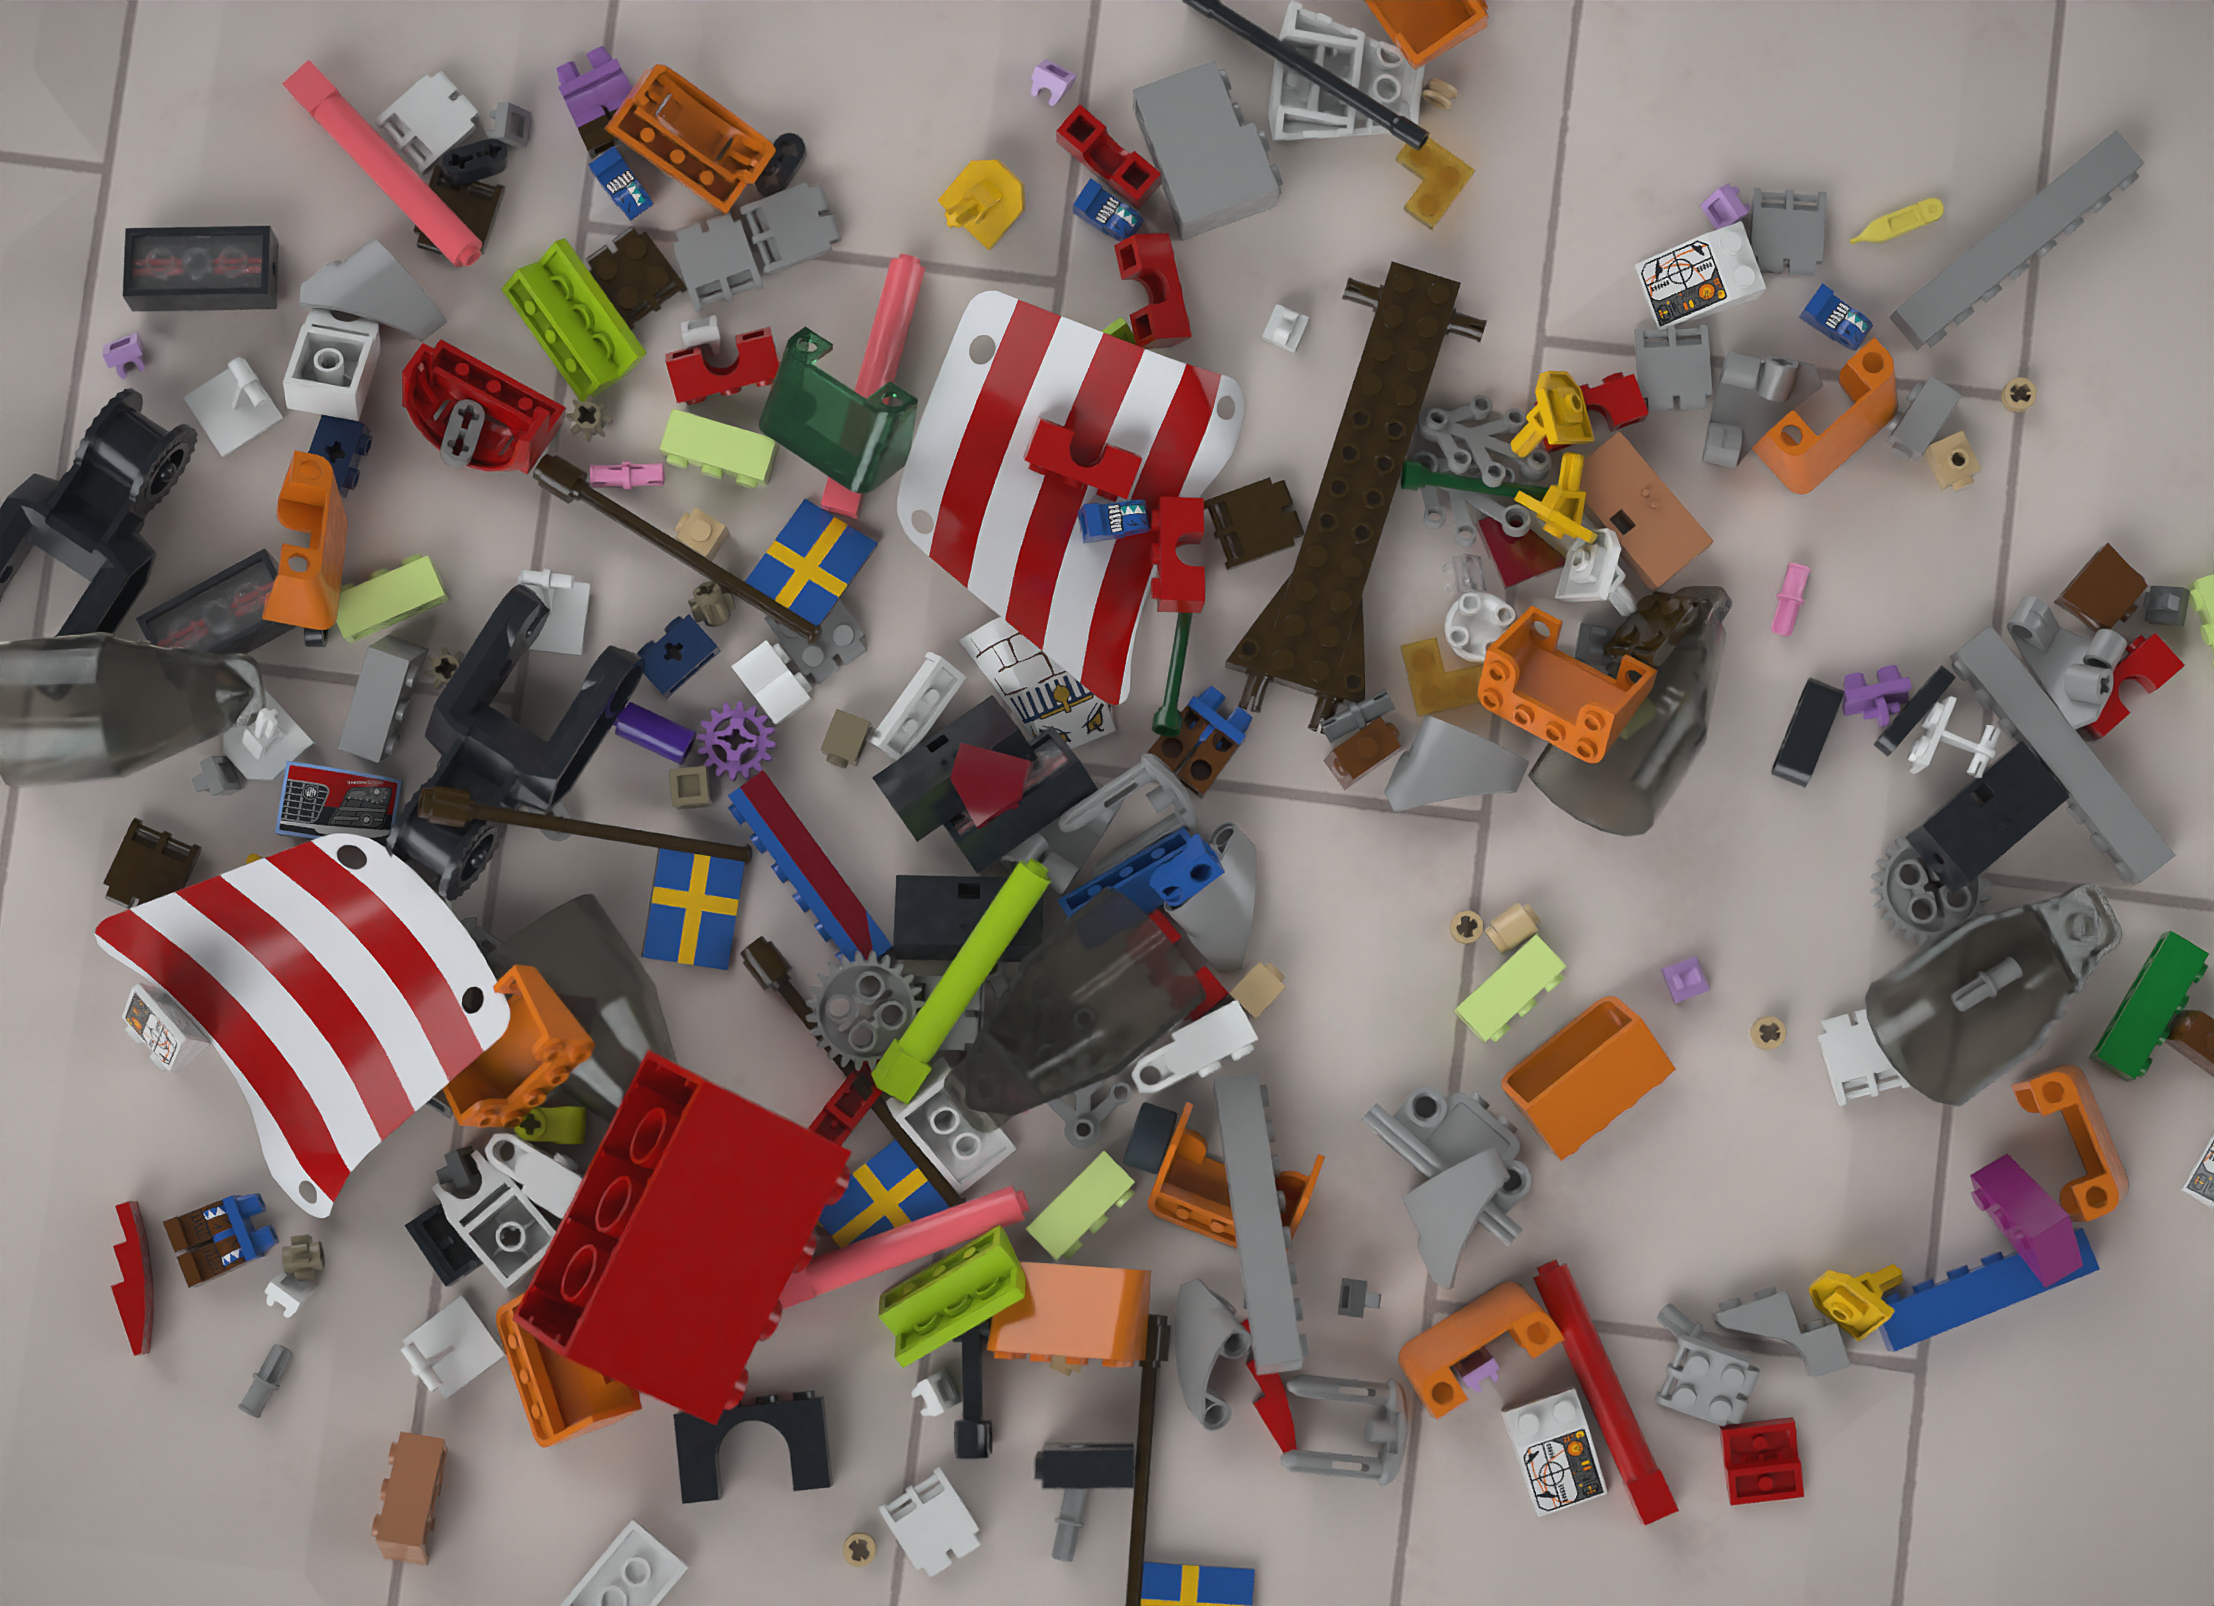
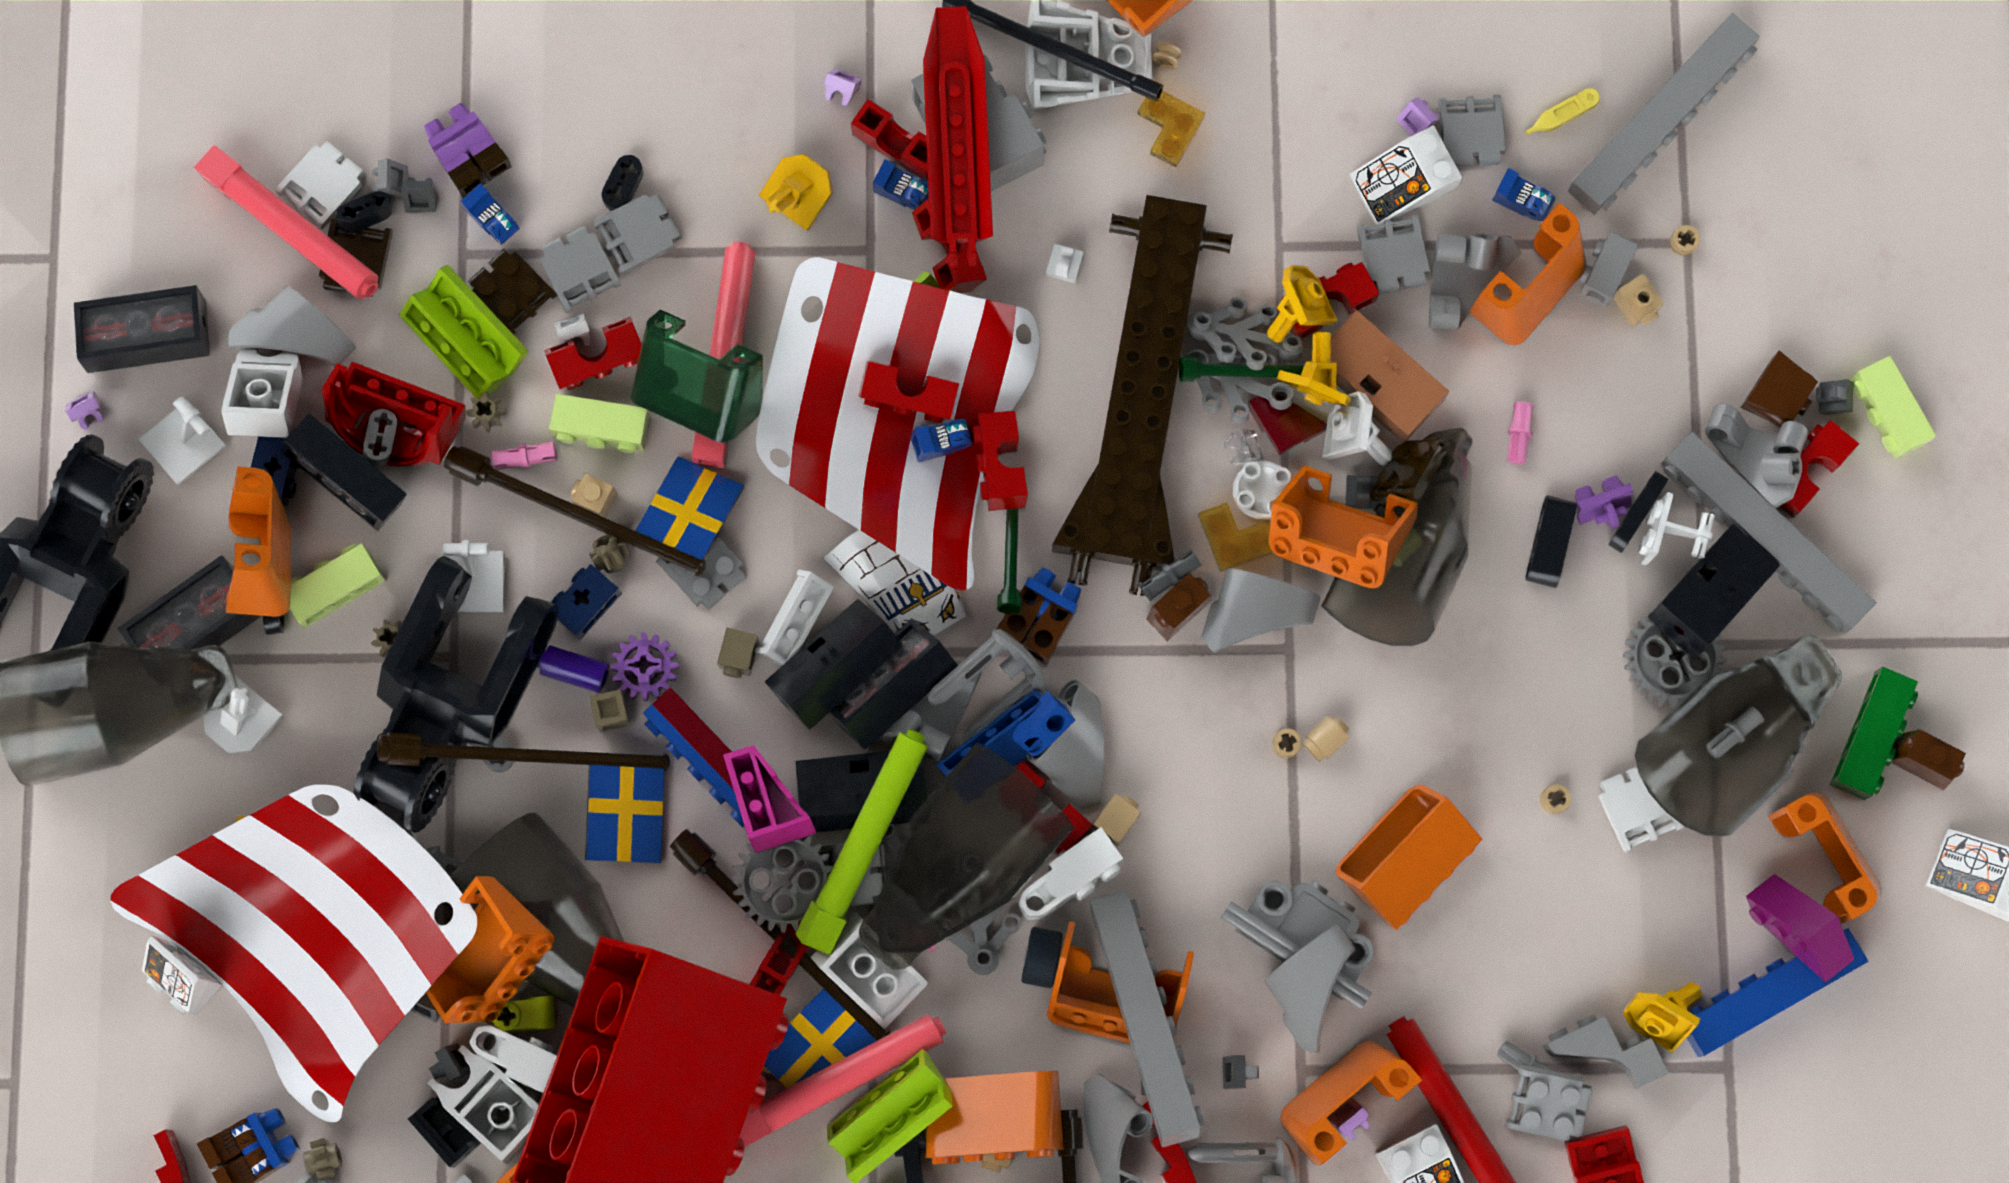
camera: 10 degrees left, 5 degrees down
dark brown plate [103,818,202,909] -> none
light grey tile [192,756,242,796] -> none
slope [275,761,403,848] -> none
light grey wedge [338,635,429,763] -> none
orange piece [604,64,776,214] -> none
white brick [731,640,812,726] -> none
dark red slope [950,743,1033,829] -> none
yellowish green brick [1026,1151,1135,1261] -> none
dark brown plate [1204,477,1305,570] -> none
yellowish green brick [1453,934,1567,1043] -> none
lavender tile [1661,956,1710,1004] -> none
none -> black brick [281,413,407,531]
none -> dark grey tile [401,178,437,212]
none -> dark pink wedge [723,745,816,853]
none -> red hinge [923,6,993,266]

